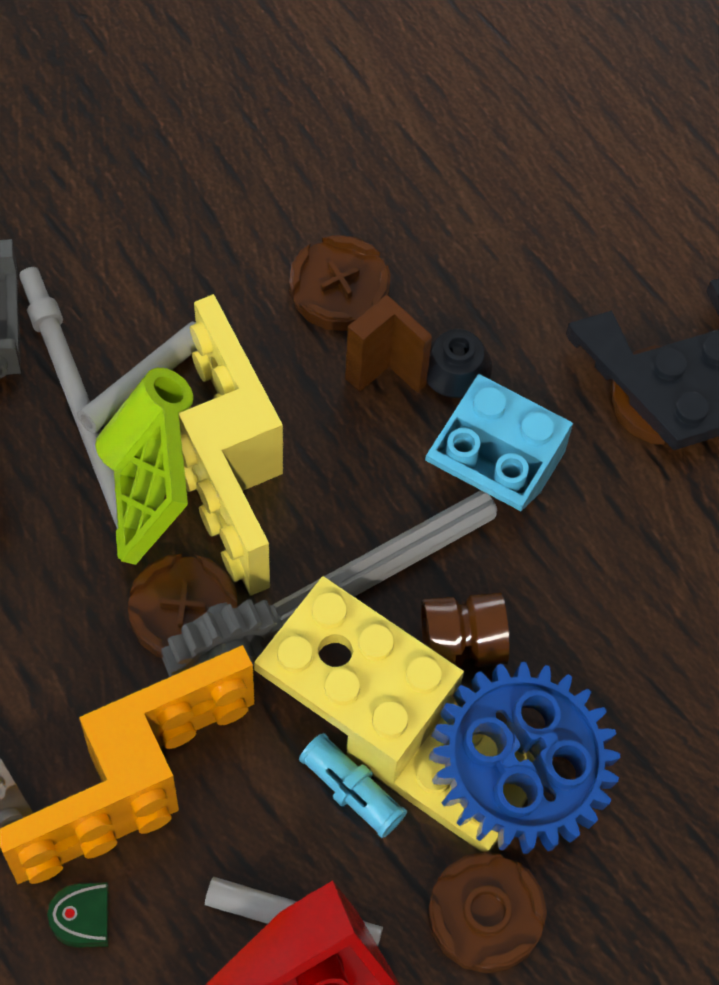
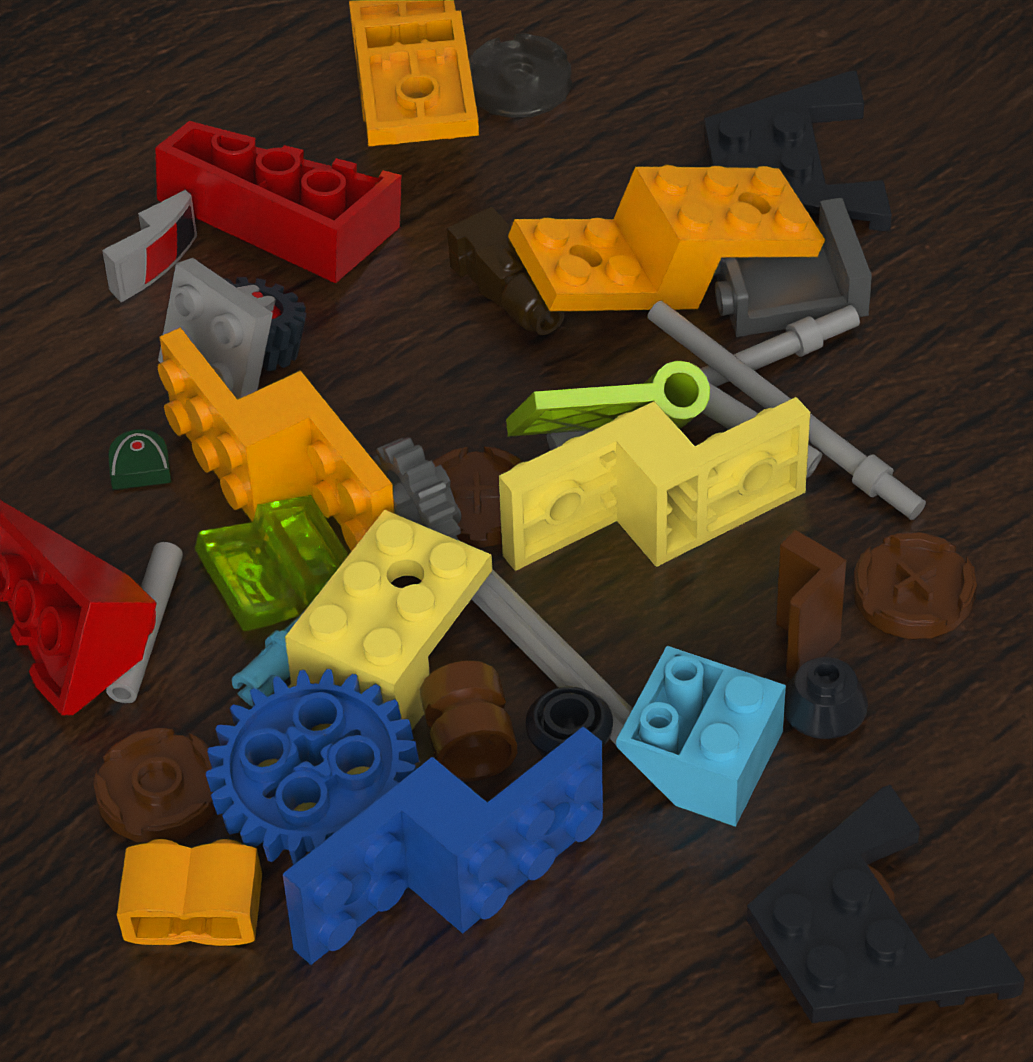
camera: 90 degrees right, 15 degrees down
none -> light orange brick [117,839,262,946]
none -> clear neon green slope [195,495,349,631]
none -> blue bracket [283,726,603,965]
none -> black cone [526,686,613,758]
none -> light grey bar [648,301,926,520]

